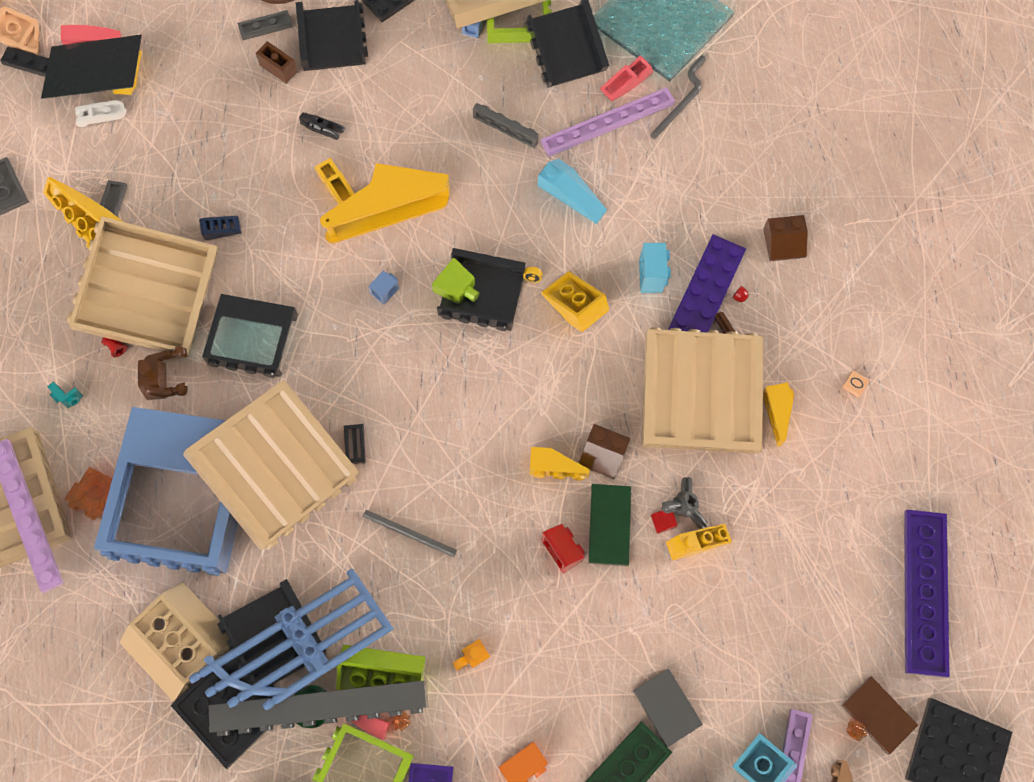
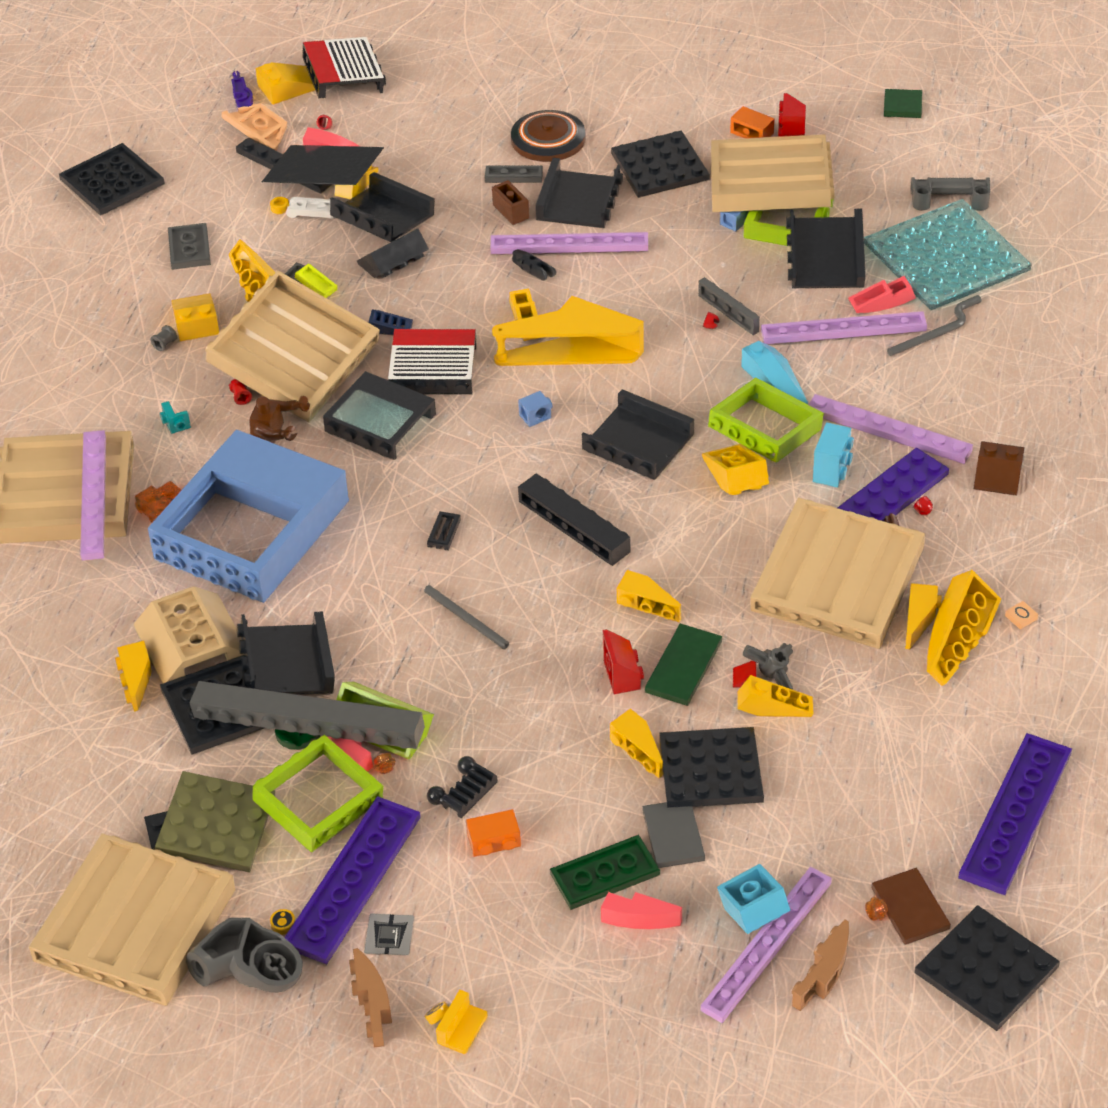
camera: 25 degrees right, 25 degrees down
tan panel [183,380,360,551] -> none
medium blue piece [189,569,394,710] -> none
lime torso [432,258,479,304] -> none
light orange plate [452,639,490,671] -> none
yellow tile [523,267,543,283] -> none
reddish brown slope [579,424,631,479] -> none
none -> yellow slope [115,641,152,712]
none -> dark grey bush [150,325,177,351]
none -> yellow slope [171,293,219,341]
none -> yellow tile [270,197,289,214]
none -> neon yellow tile [295,263,338,298]
none -> red hinge [316,115,333,130]
none -> black panel [330,172,435,242]
none -> black slope [357,229,429,278]
none -> panel [388,329,477,394]
none -> black gear [427,756,498,818]
none -> lavender plate [490,232,648,254]
none -> black brick [518,473,631,566]
none -> yellow slope [610,708,663,778]
none -> black plate [659,727,764,808]
none -> red hinge [703,312,720,329]
none -> lime window [708,377,824,463]
none -> lavender plate [808,394,973,464]
none -> yellow wedge [927,570,1001,686]

